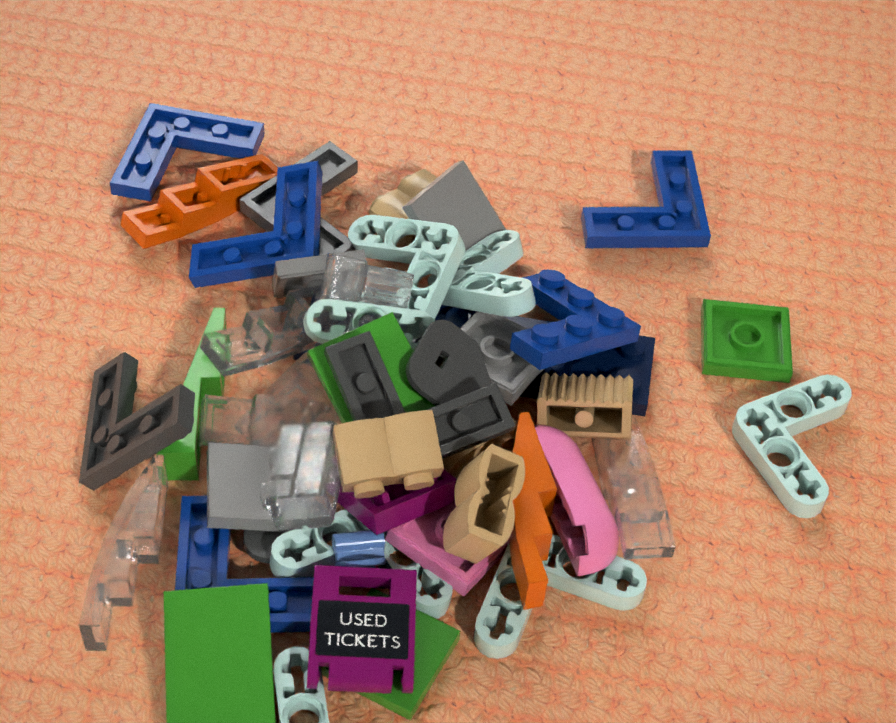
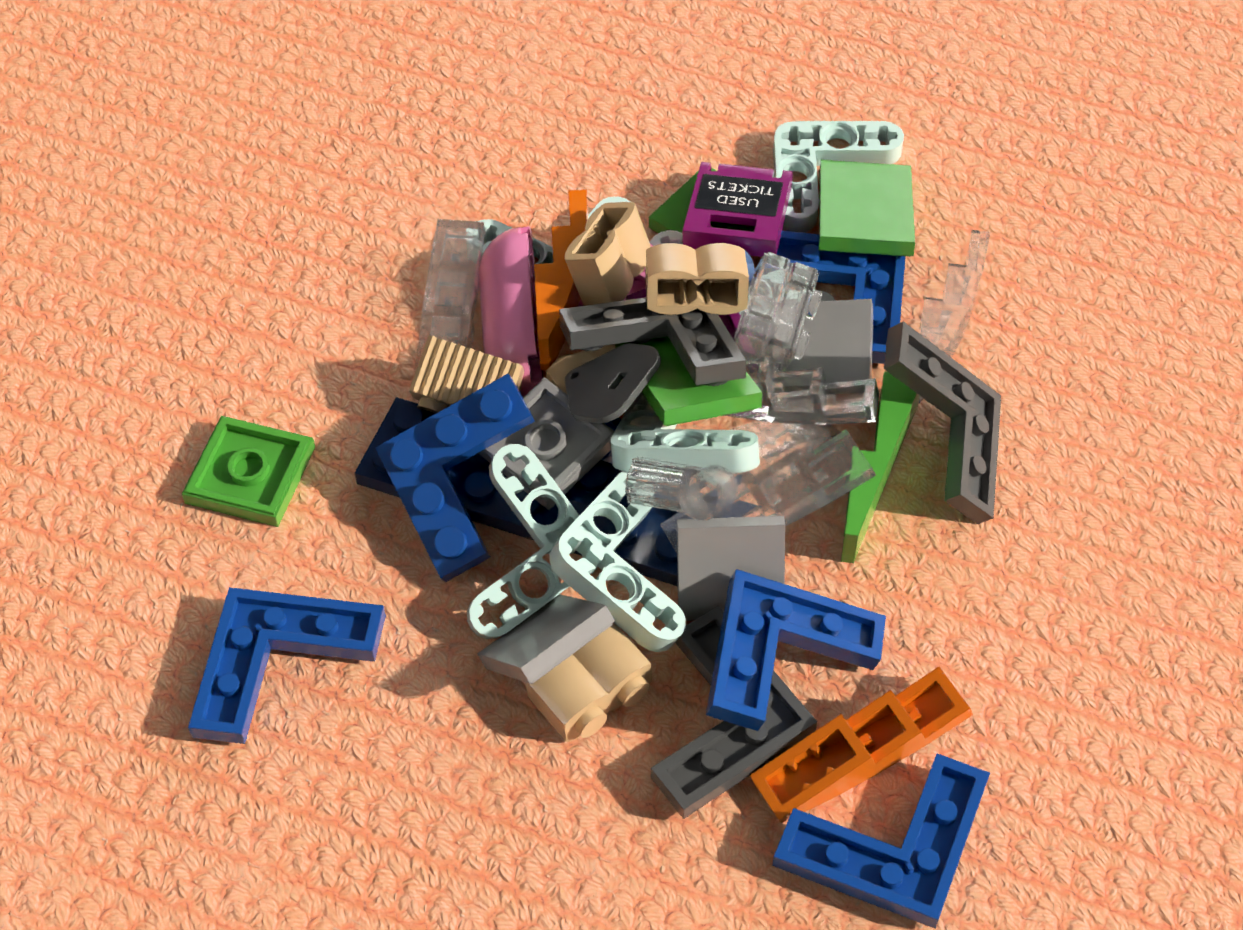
camera: 165 degrees left, 5 degrees up
light aqua beam [732,374,852,518] -> none

